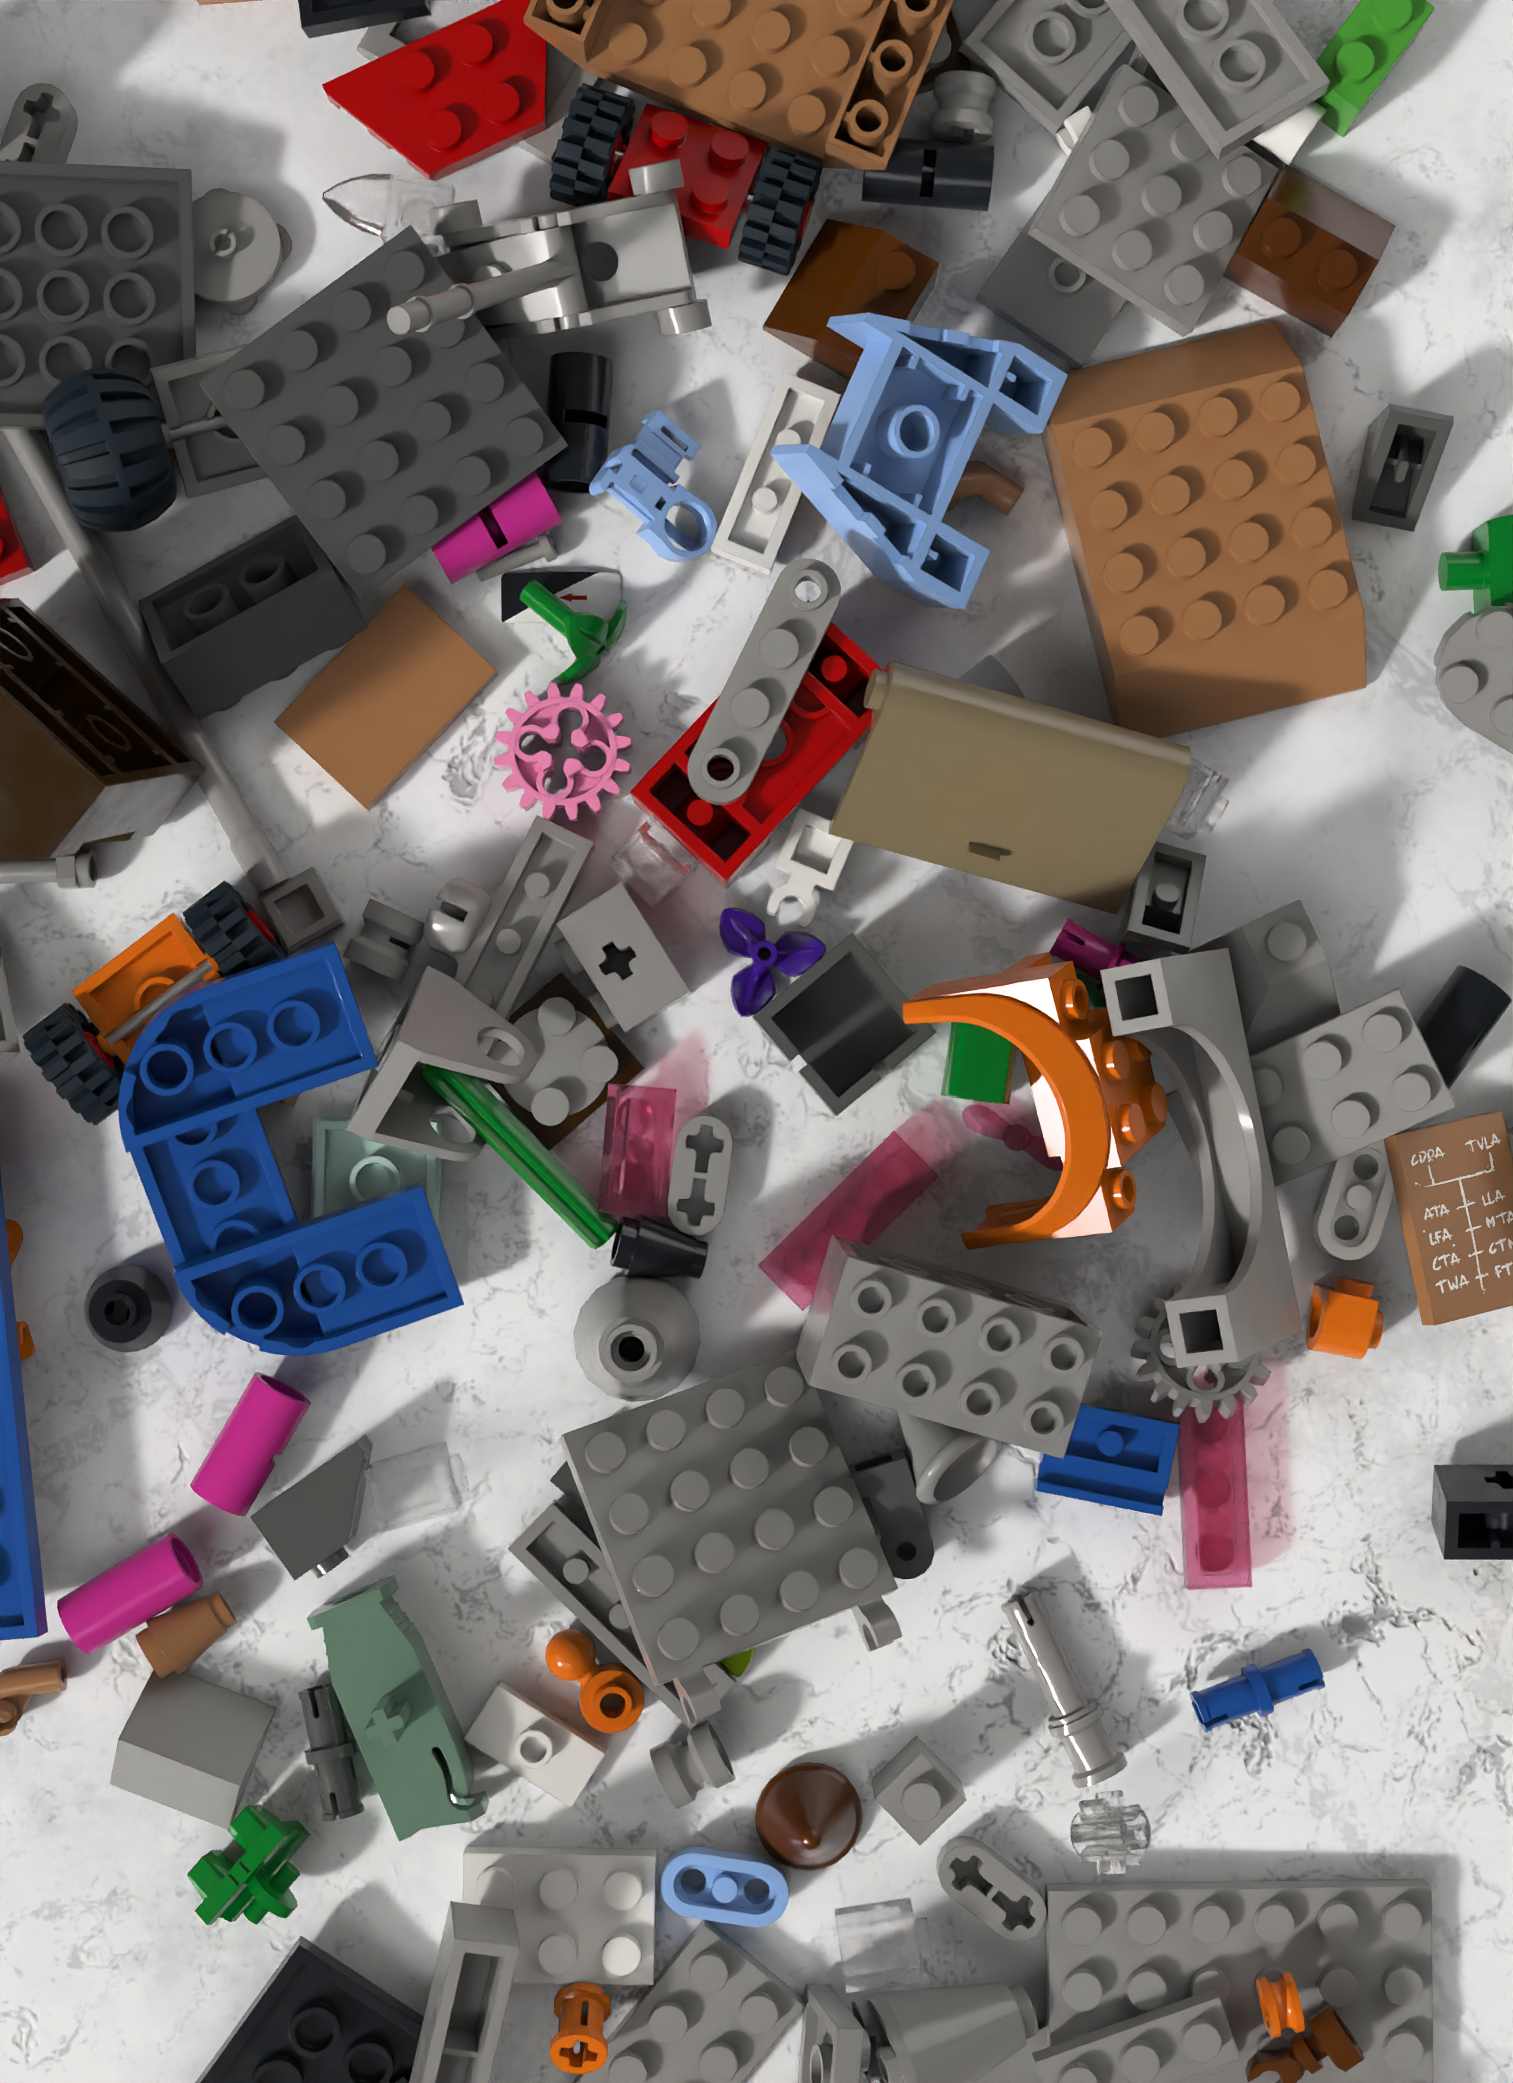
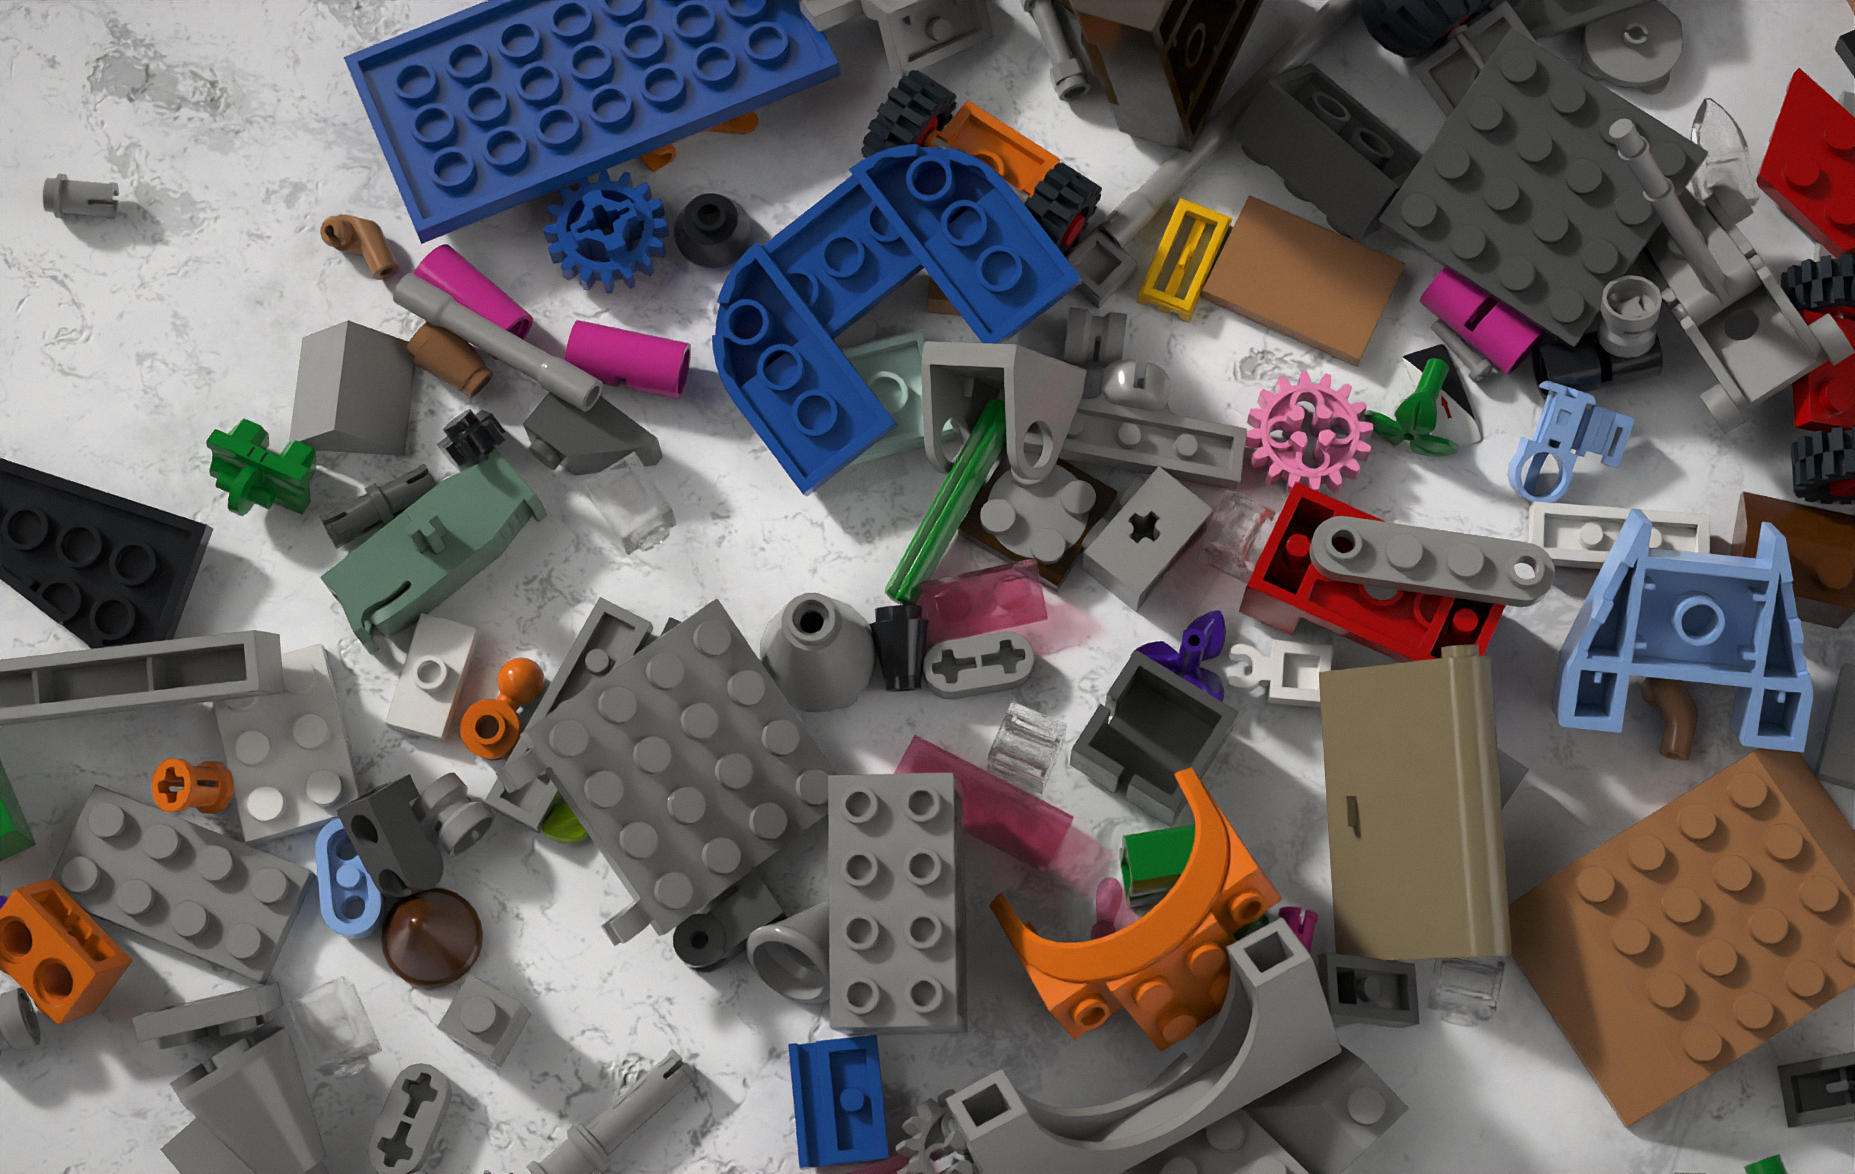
camera: 80 degrees right, 15 degrees down
none -> dark grey leg [336,774,444,900]
none -> light grey piece [393,273,603,412]
none -> black plate [437,409,506,467]
none -> blue gear [543,169,669,294]
none -> clear brick [987,701,1067,795]
none -> yellow tile [1137,198,1232,322]
none -> light grey wheel [1597,275,1662,358]

